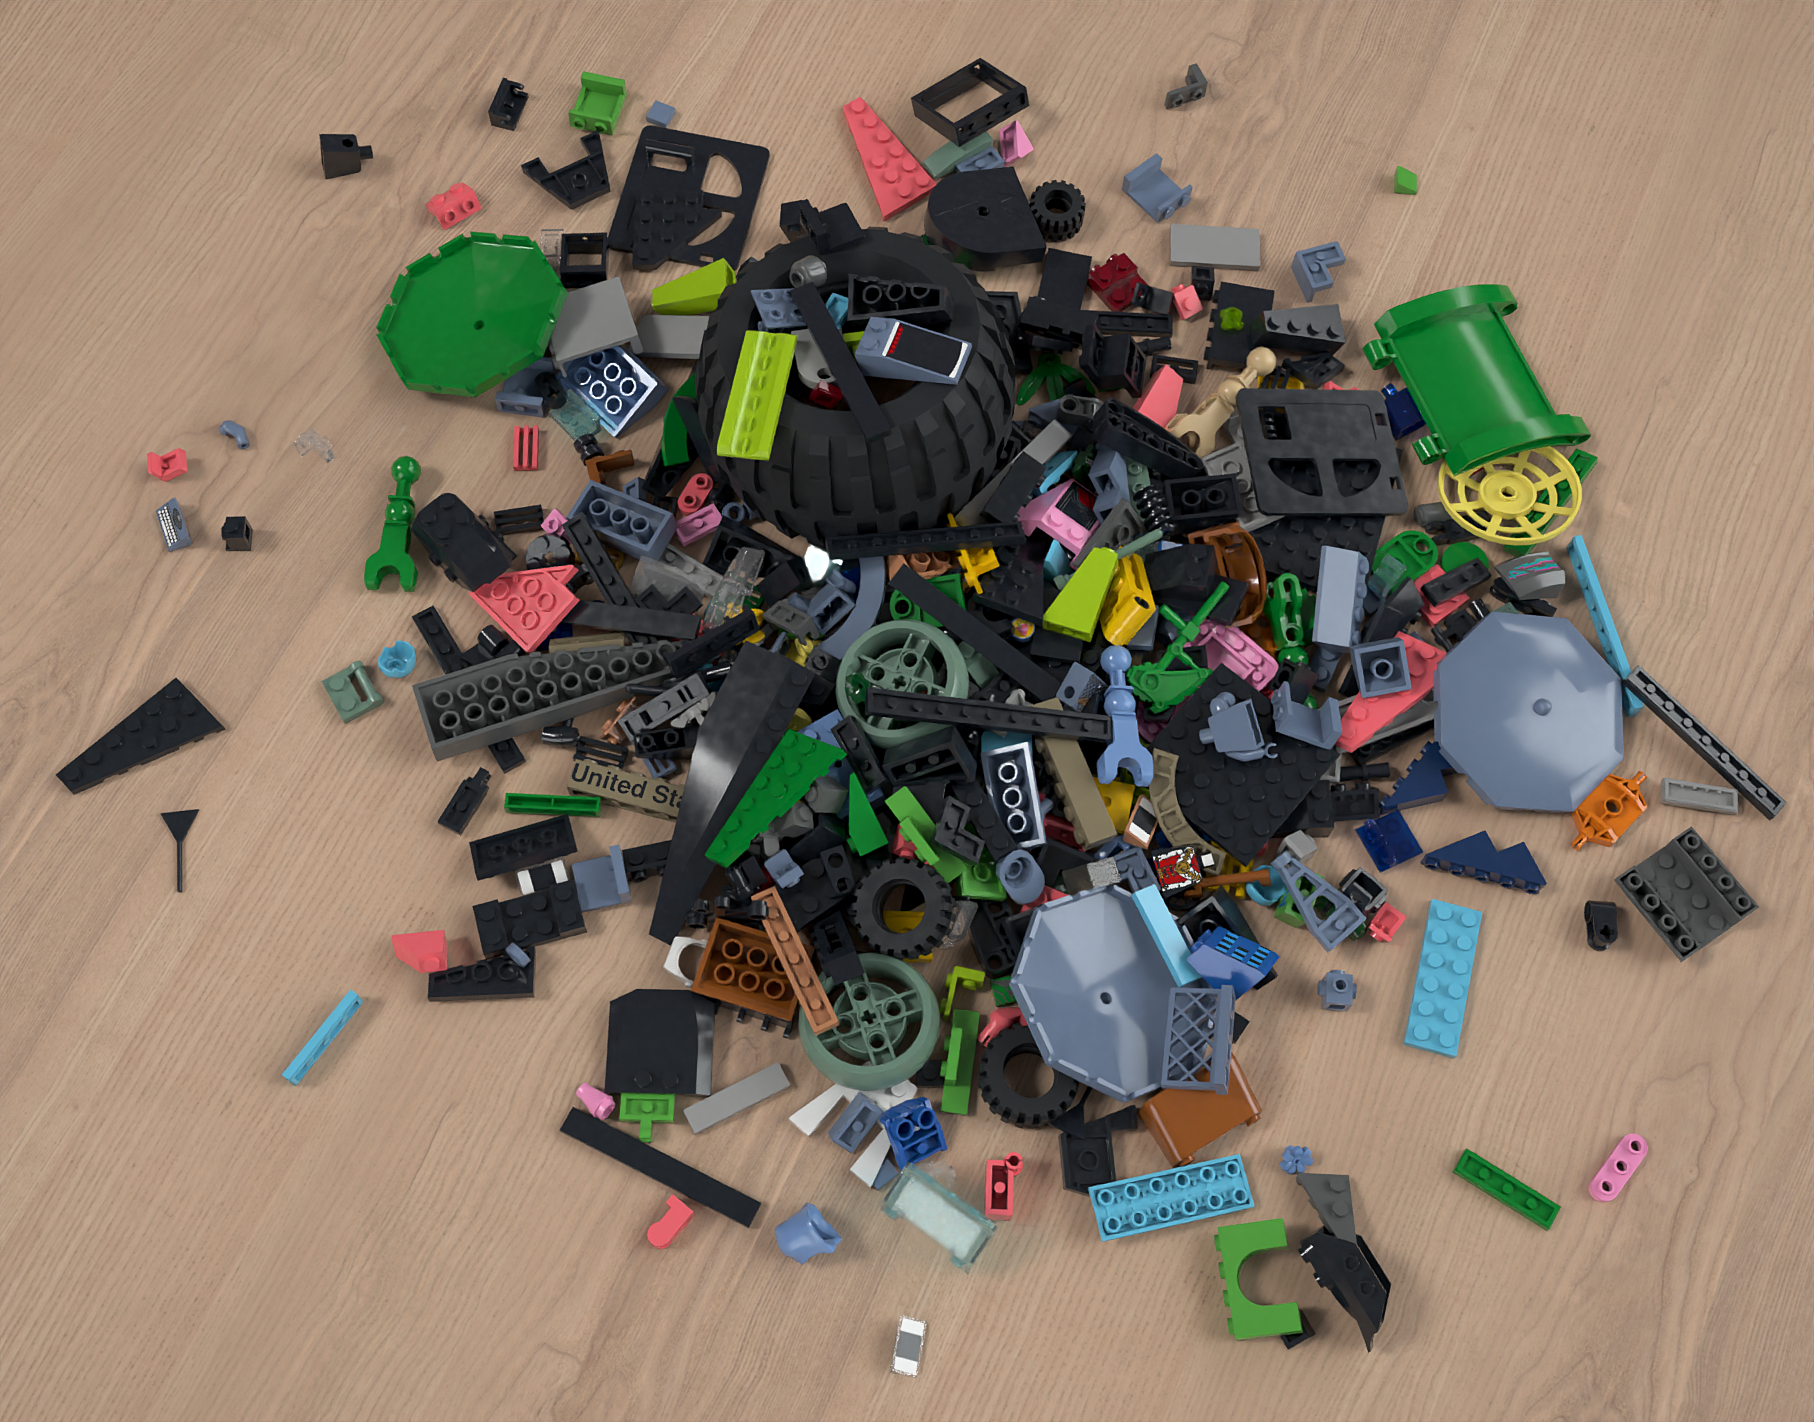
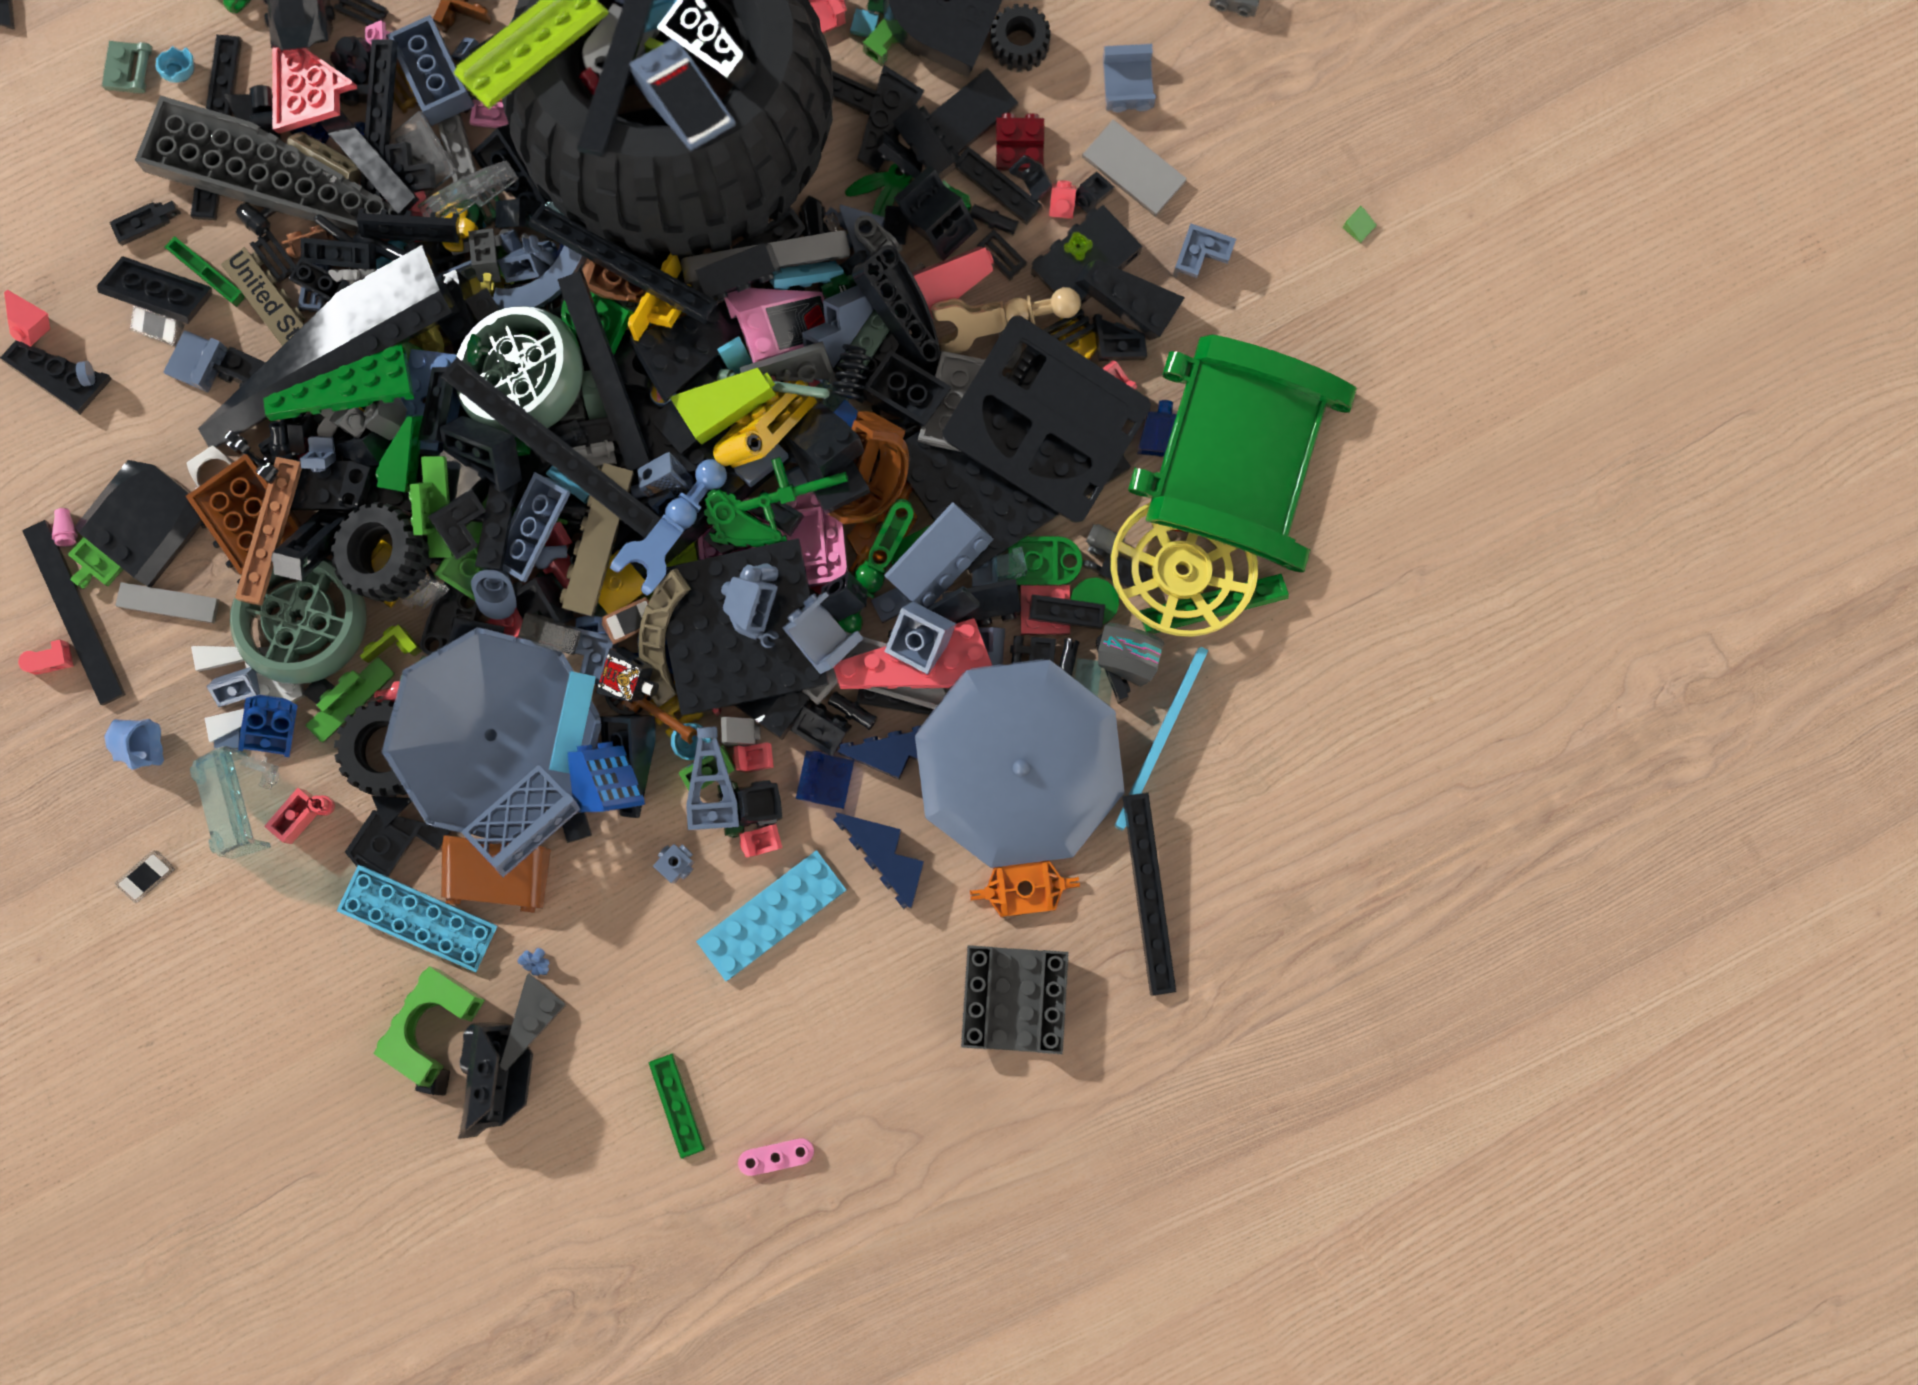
camera: 40 degrees right, 15 degrees up
black piece [472,879,587,959] -> none
black piece [1584,900,1618,952] -> none
light grey plate [1660,778,1738,815] -> none
none -> coral bracket [732,742,774,773]

